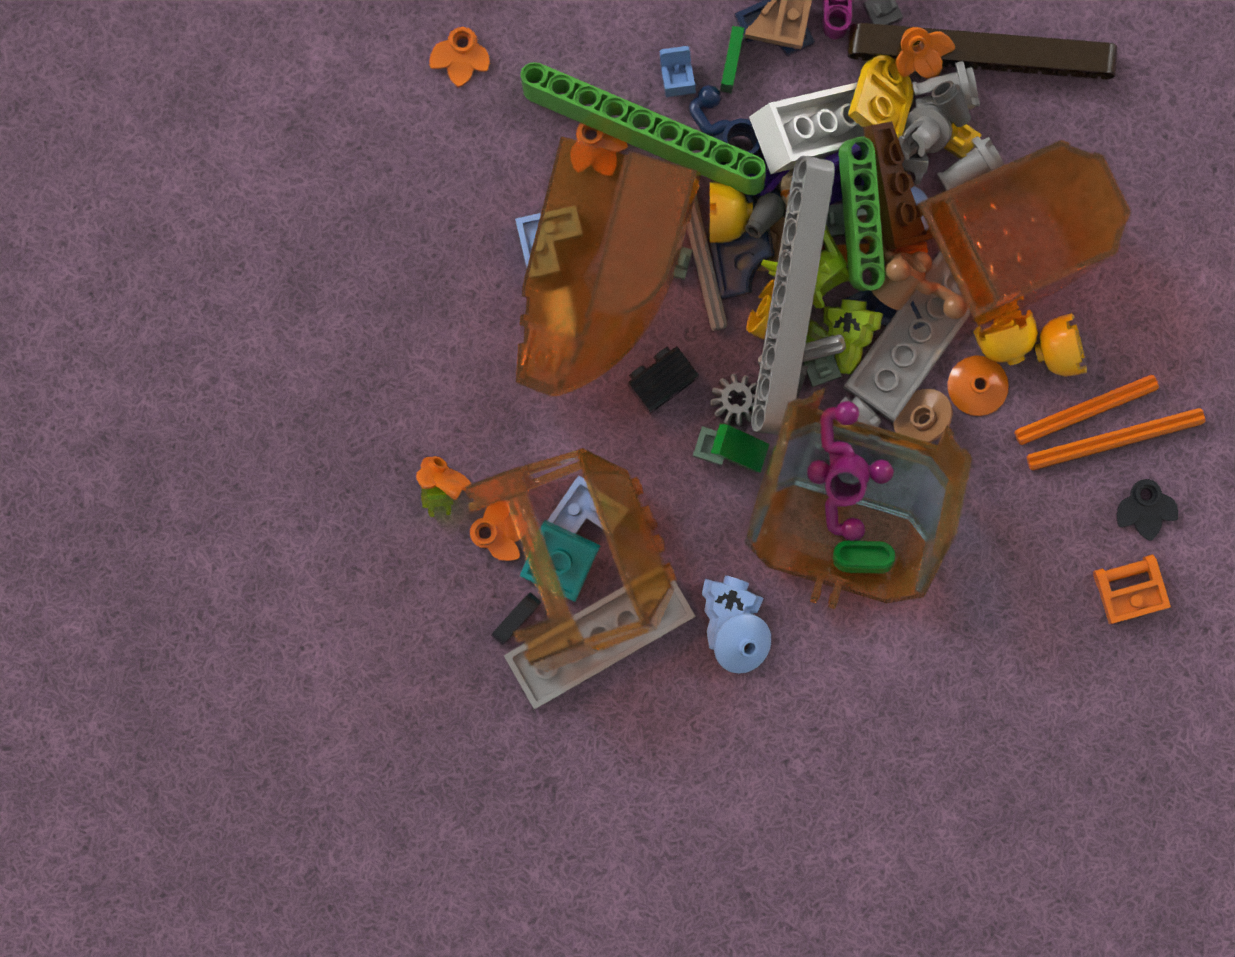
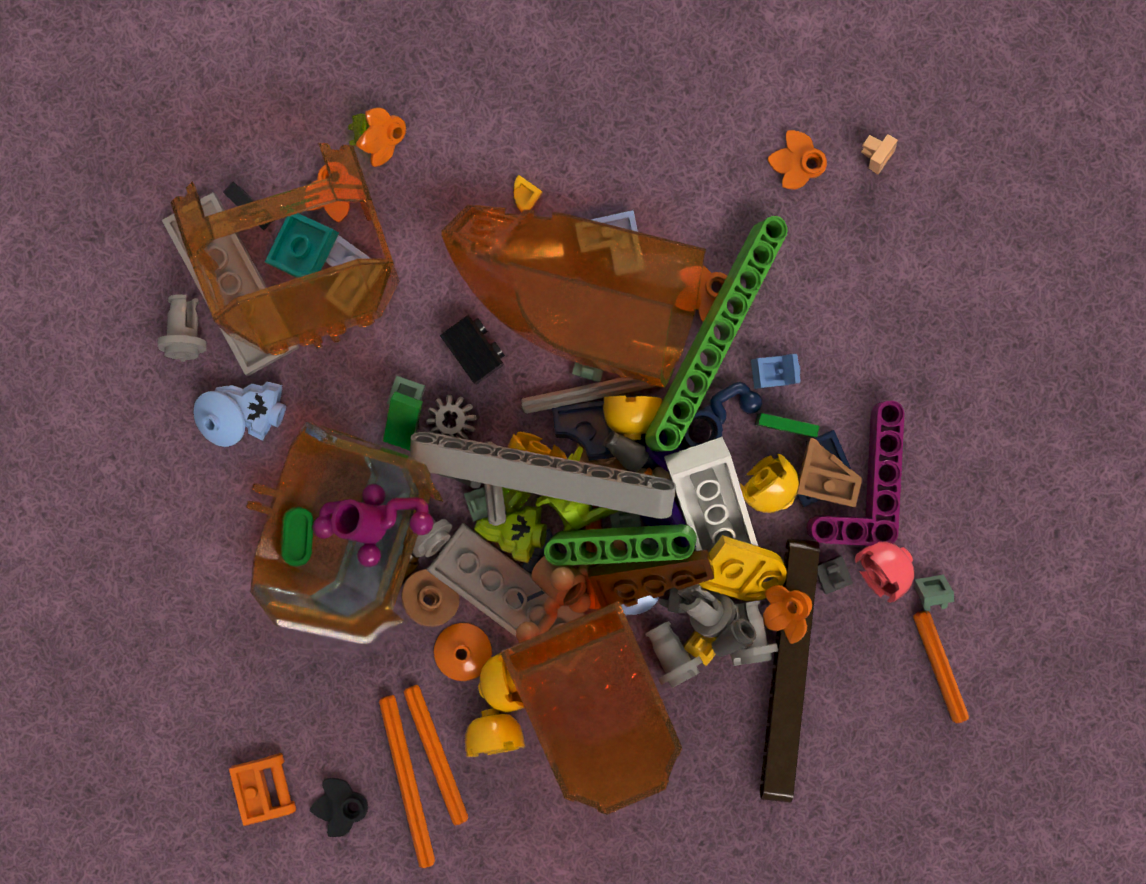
camera: 90 degrees right, 5 degrees up
none -> light grey piece [158,294,207,362]
none -> yellow tile [513,175,543,216]
none -> yellow cylinder [740,454,799,513]

